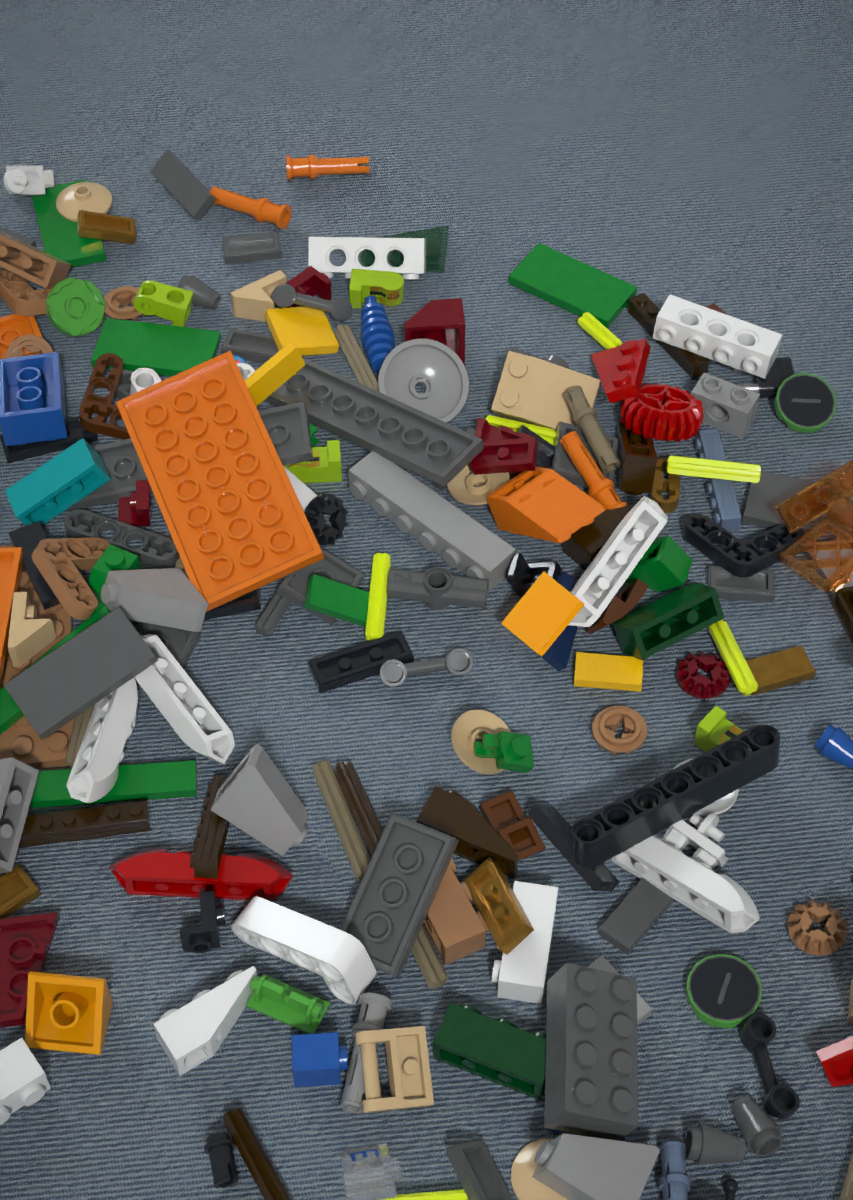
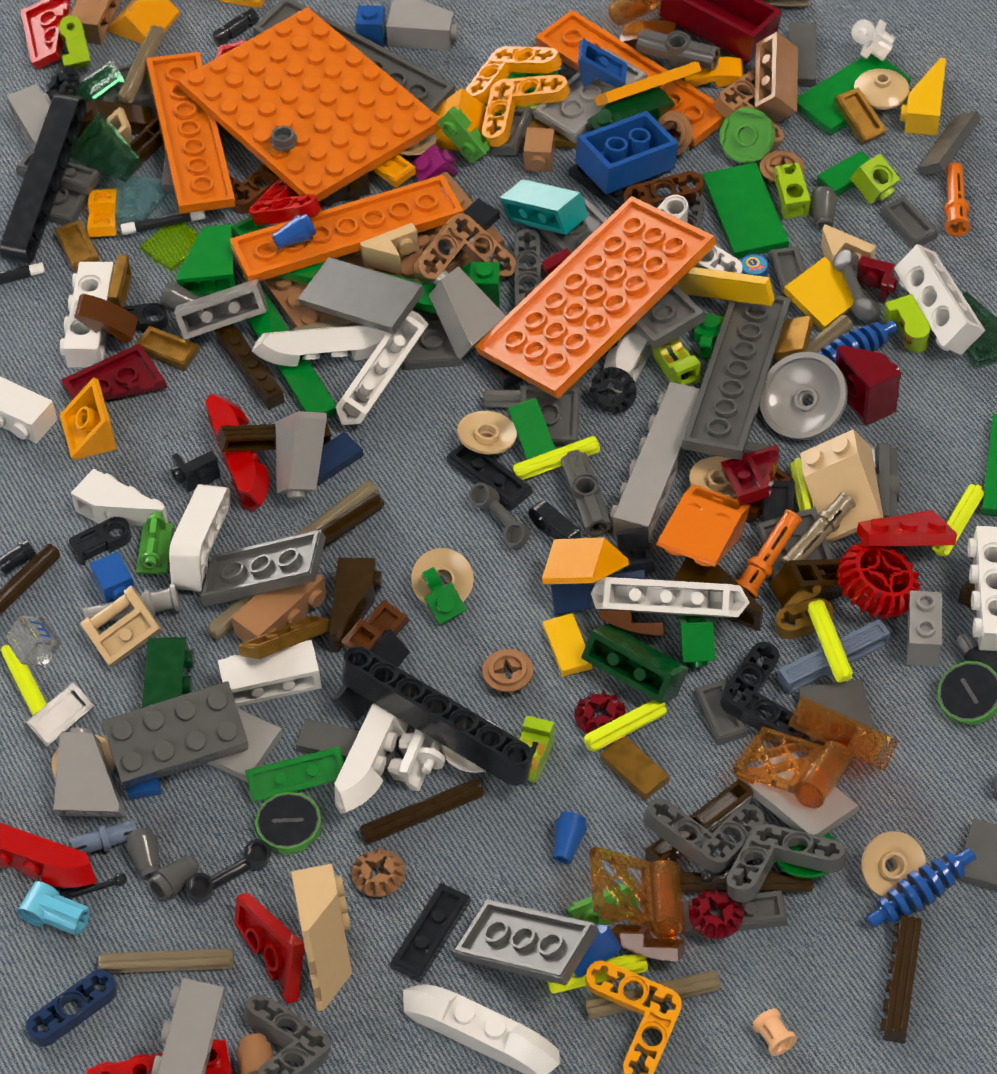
camera: 70 degrees right, 0 degrees up
none -> black piece [69,517,132,565]
none -> green tile [245,746,344,802]
none -> dark brown axle [360,779,484,844]
none -> tan dish [457,411,517,454]
none -> black piece [528,500,581,539]
none -> pearl gold tile [775,315,813,361]
none -> green tile [817,151,870,196]
none -> lime brick [850,153,901,205]
none -> yellow slope [900,58,946,136]

